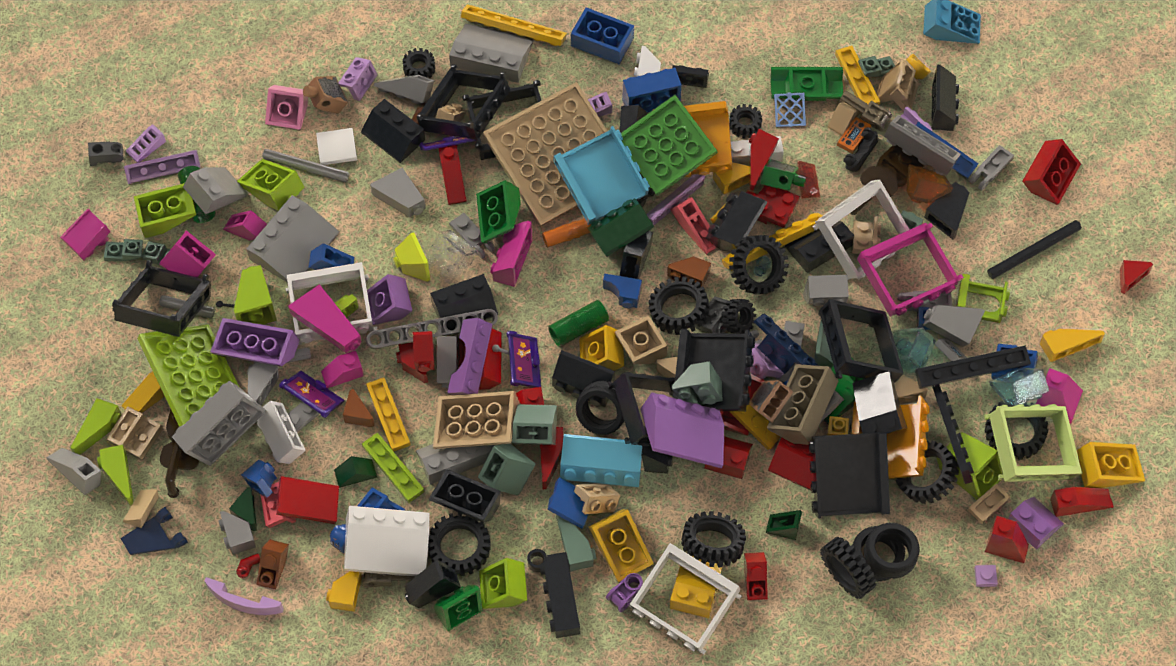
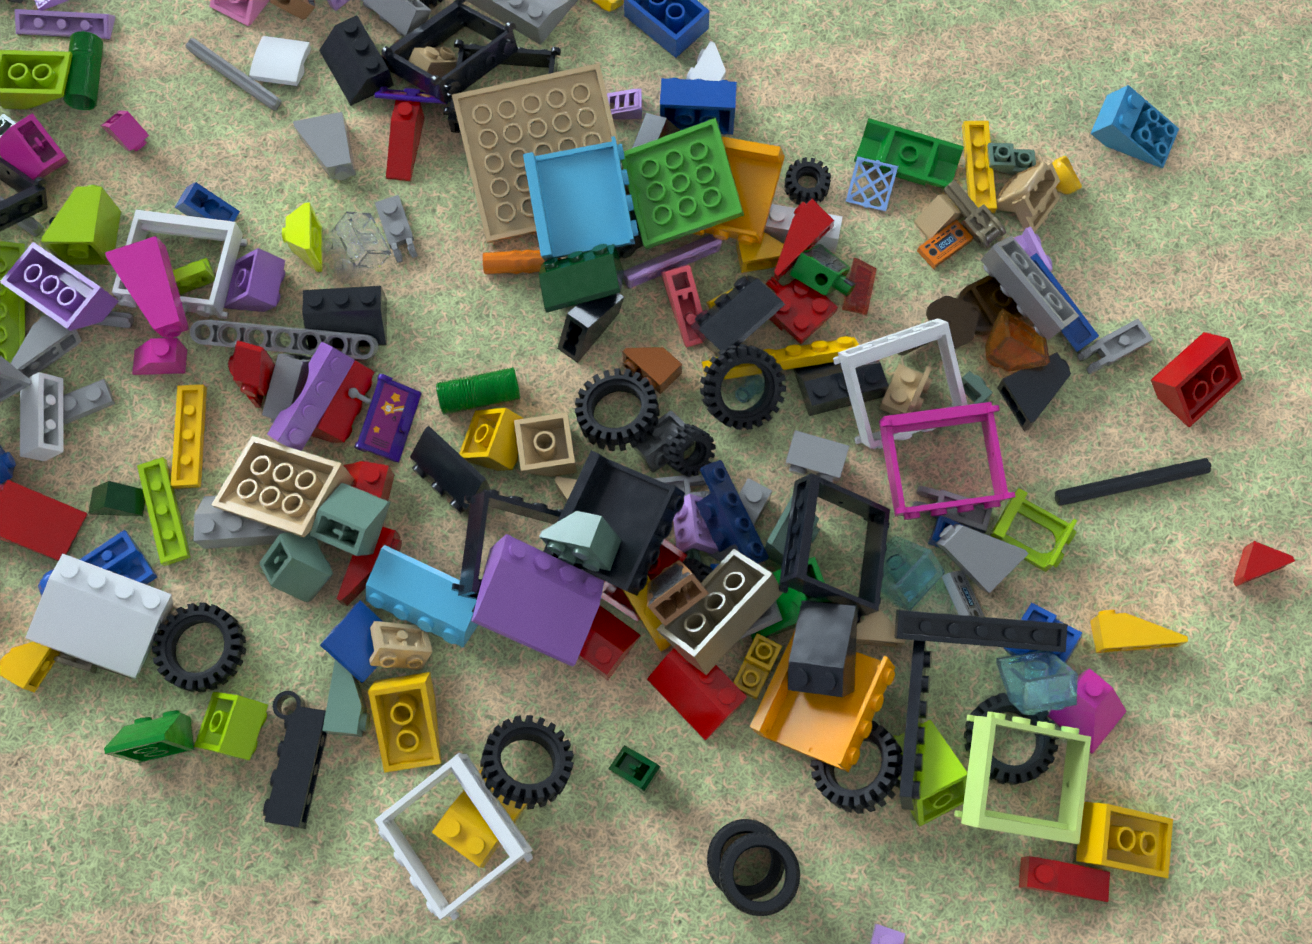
camera: 20 degrees right, 10 degrees up
light grey slope [183,167,248,214] -> none
lime slope [237,159,305,211] -> none
light grey slope [247,195,339,283] -> none
door [279,370,345,418] -> none
dark orange slope [343,389,375,427] -> none
black slope [404,560,461,608] -> none
black slope [429,469,501,523] -> none
green slope [476,180,521,244] -> none
dark pink slope [490,221,532,287] -> none
black tyre [576,381,624,435] -> none
blue arch [603,274,642,309] -> none
medium lavender piece [606,573,643,613] -> none
black bracket [672,65,709,88] -> none
red slope [744,552,768,600] -> none
black panel [809,432,890,518] -> none
black tyre [820,537,877,599] -> none
black piece [843,127,878,172] -> none
black slope [931,64,959,131] -> none
tan plate [968,484,1011,524] -> none
red slope [985,516,1029,563] -> none
medium lavender slope [1008,497,1064,550] -> none

